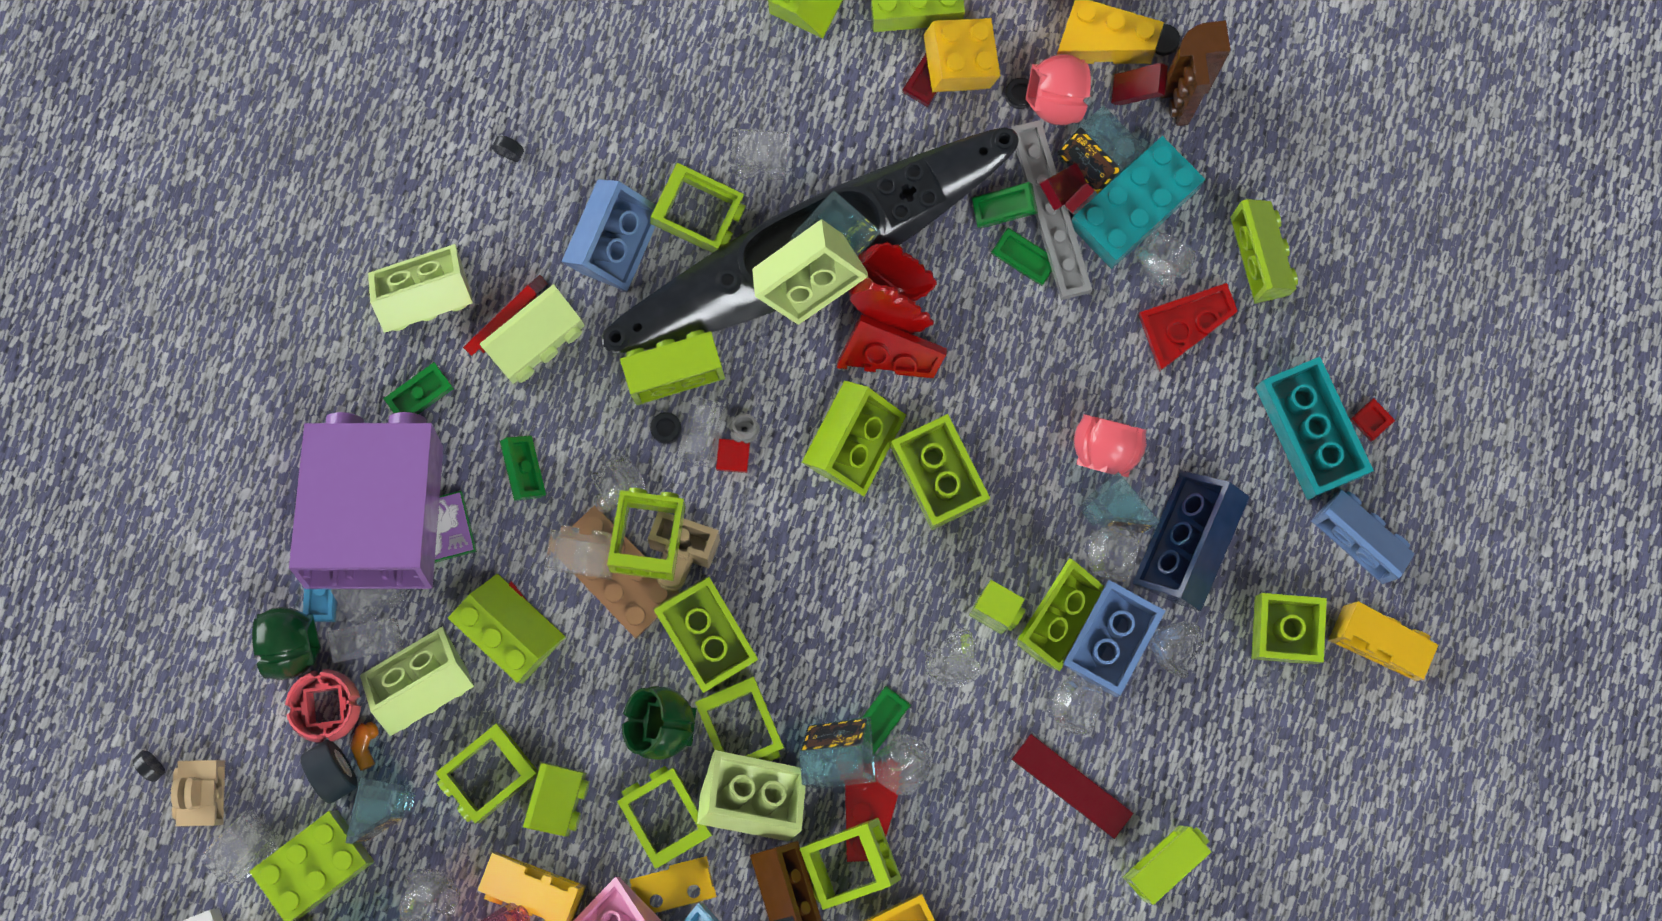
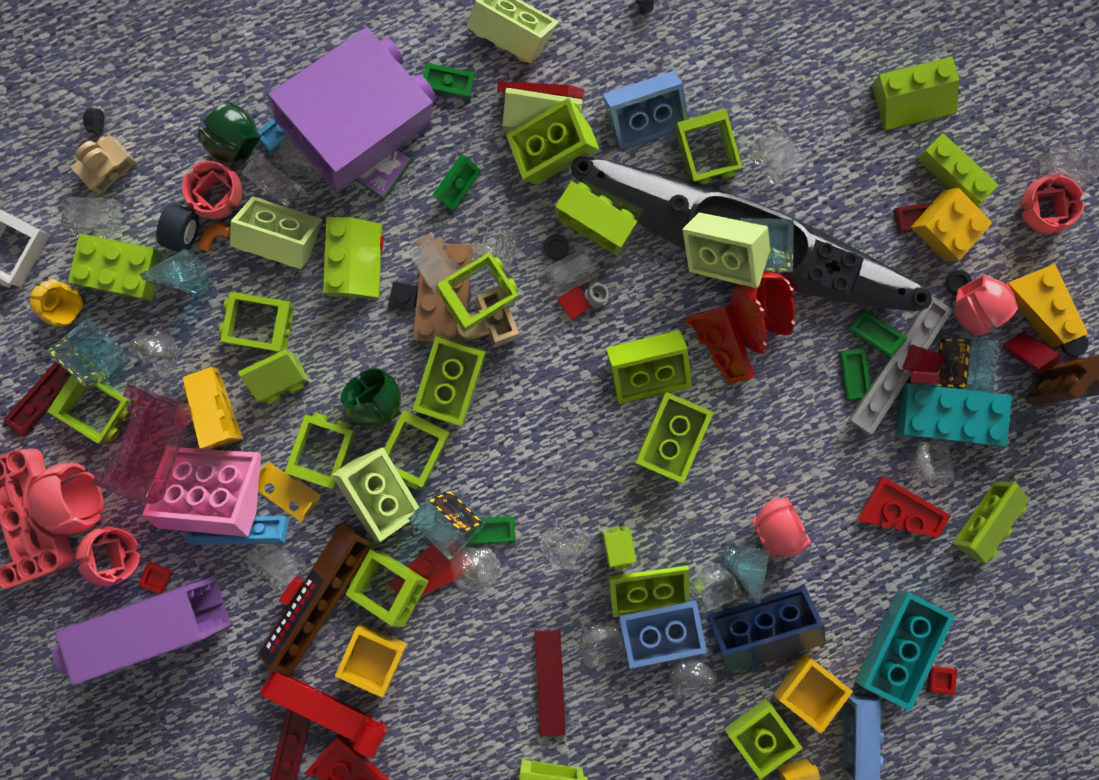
camera: 50 degrees right, 5 degrees up
none -> black plate [388,282,418,312]
none -> lime slope [506,98,599,185]
none -> yellow piece [773,654,853,734]

